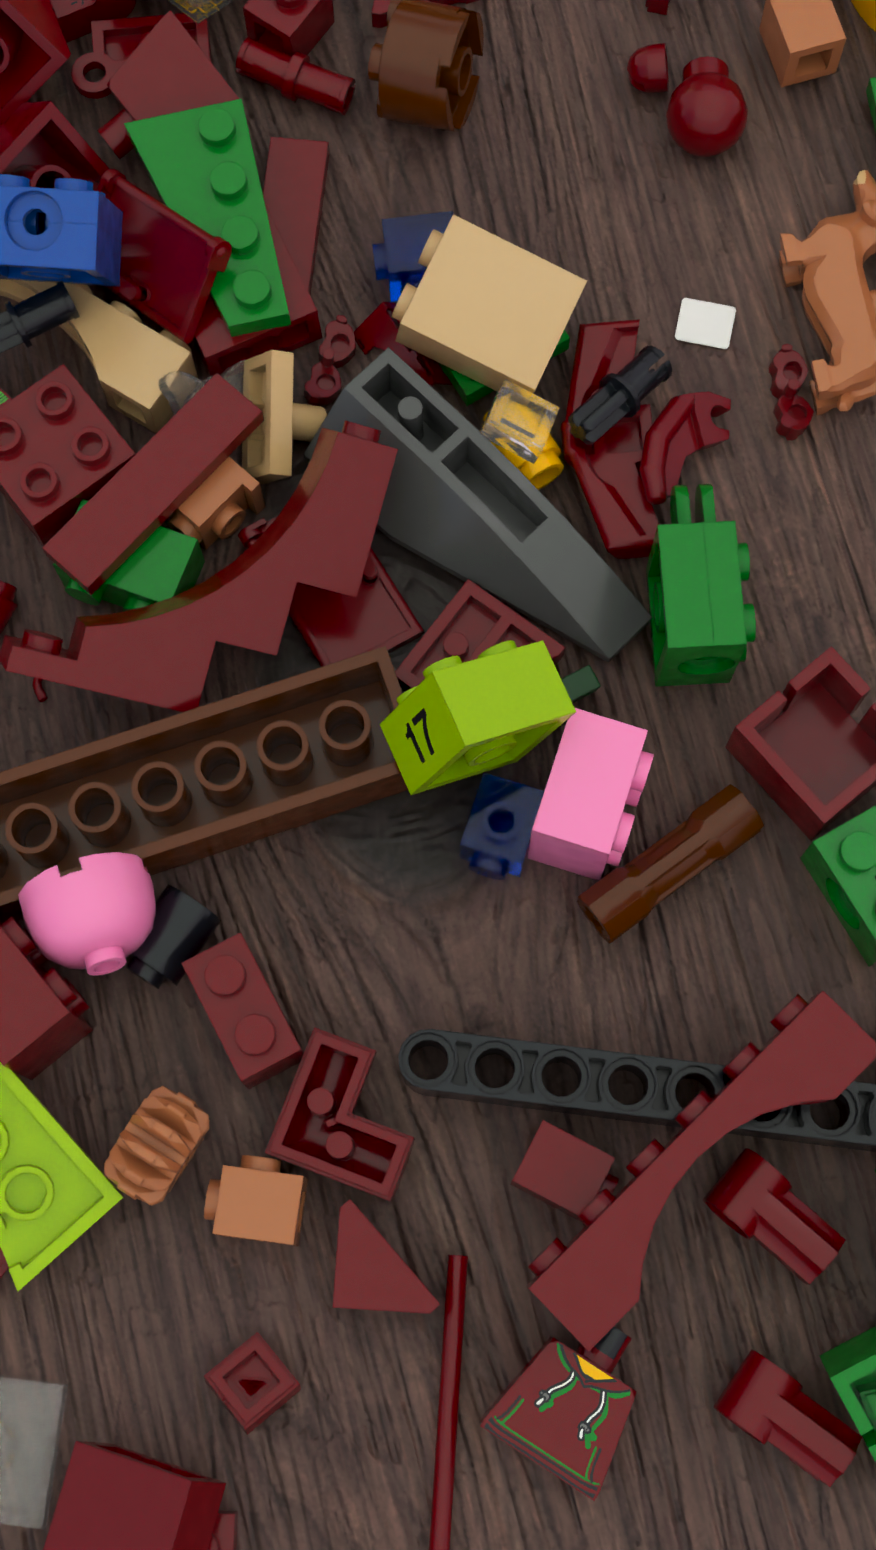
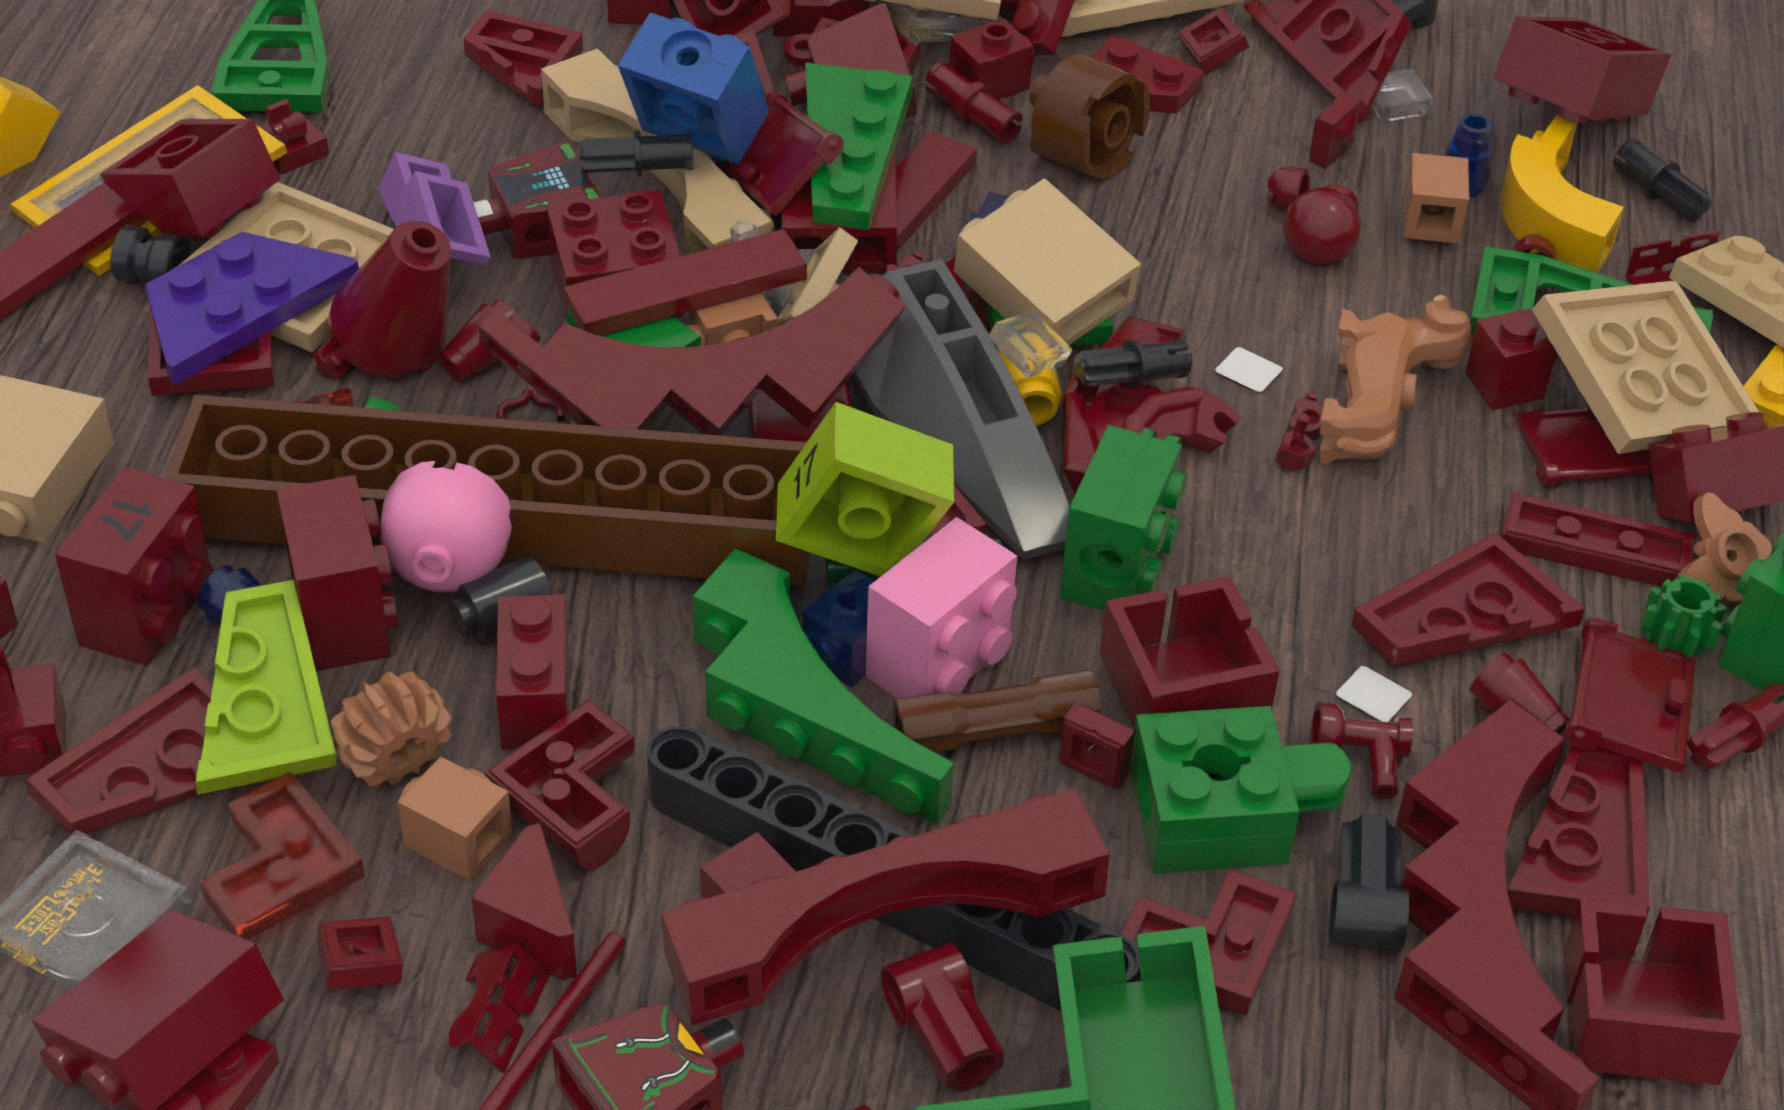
camera: 20 degrees right, 30 degrees down
none -> clear red plate [200,771,365,940]
none -> dark red piece [449,943,550,1073]
none -> green arch [693,548,954,825]
none -> dark red tile [1059,702,1135,789]

